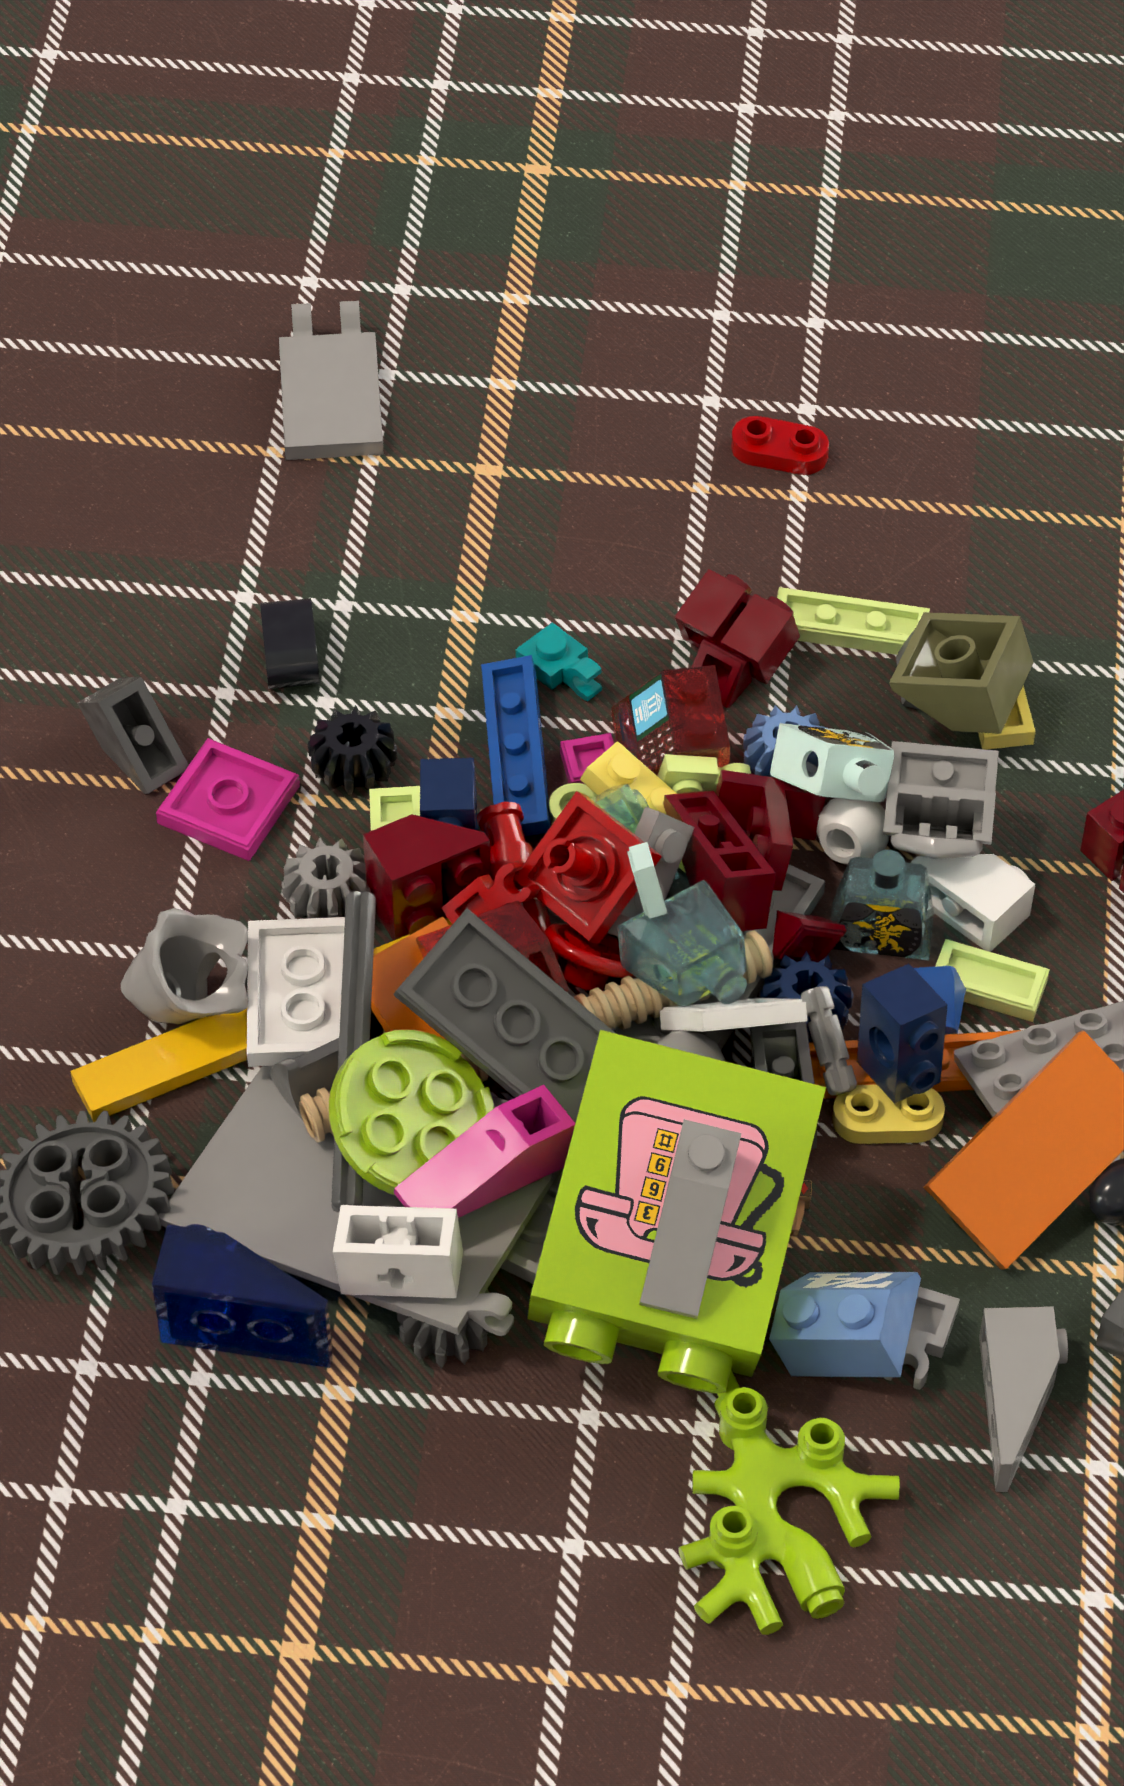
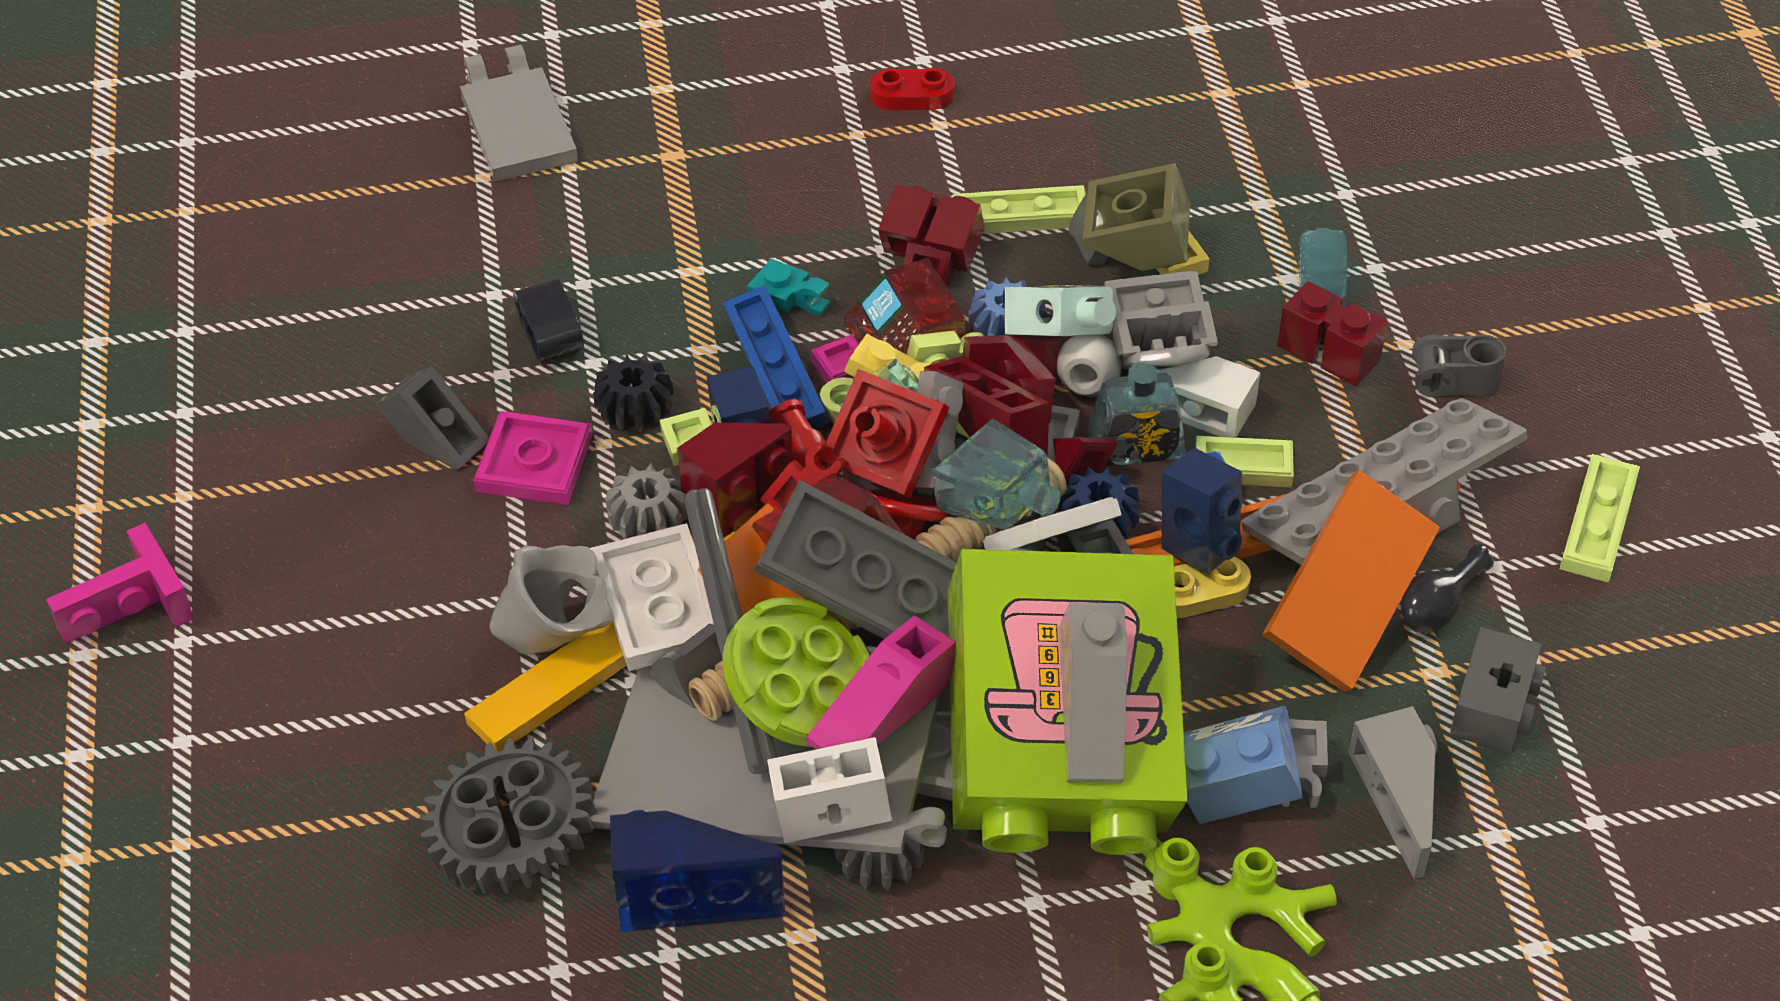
camera: 15 degrees left, 5 degrees down
light aqua tile [627,842,668,919] -> none
light grey axle [801,986,857,1095] -> none

